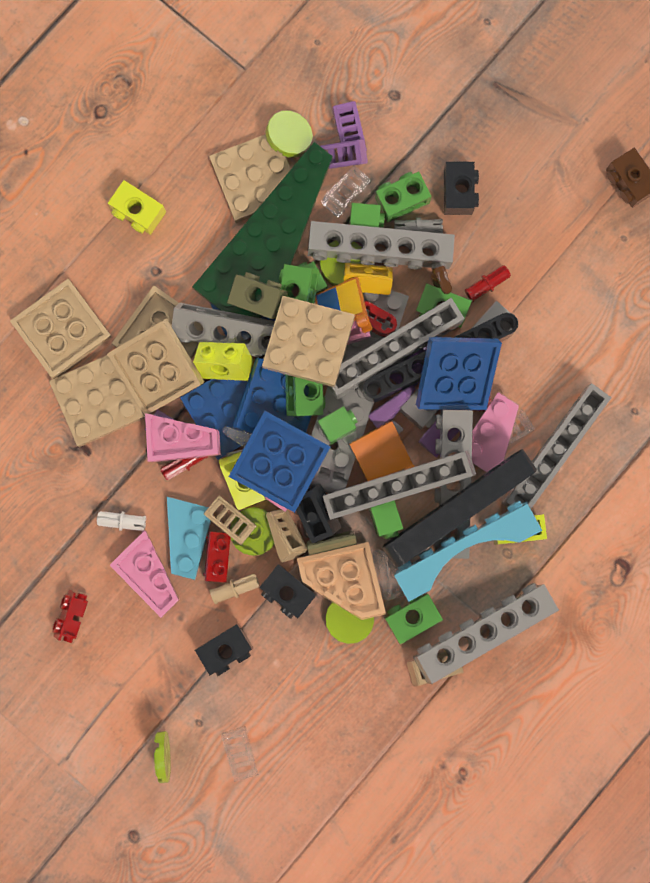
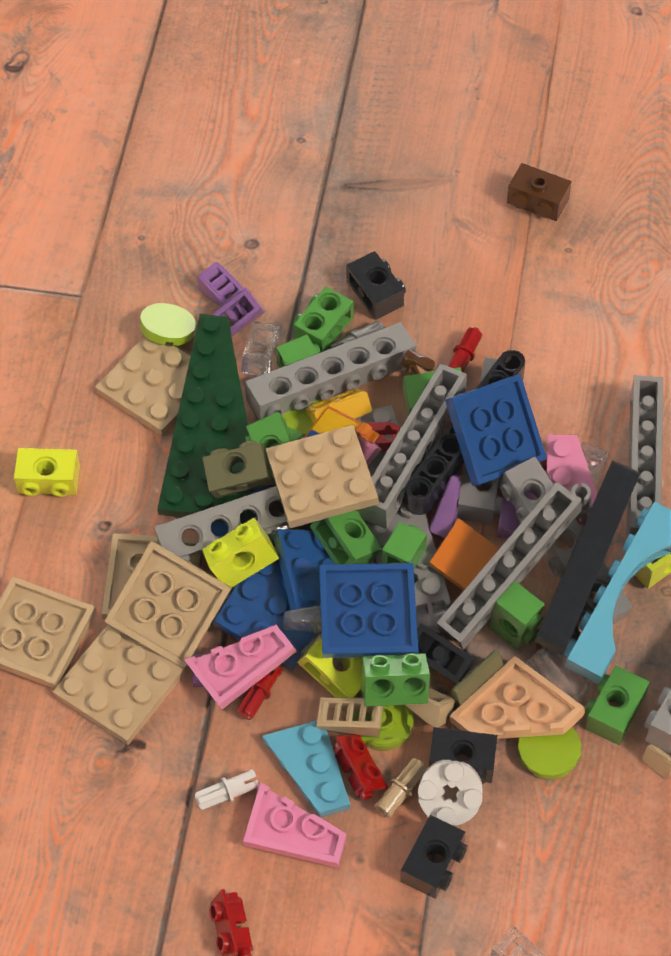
camera: 30 degrees left, 25 degrees down
none -> bright green brick [361,653,430,707]
none -> white plate [418,760,483,825]
none -> light grey pin [571,483,592,523]

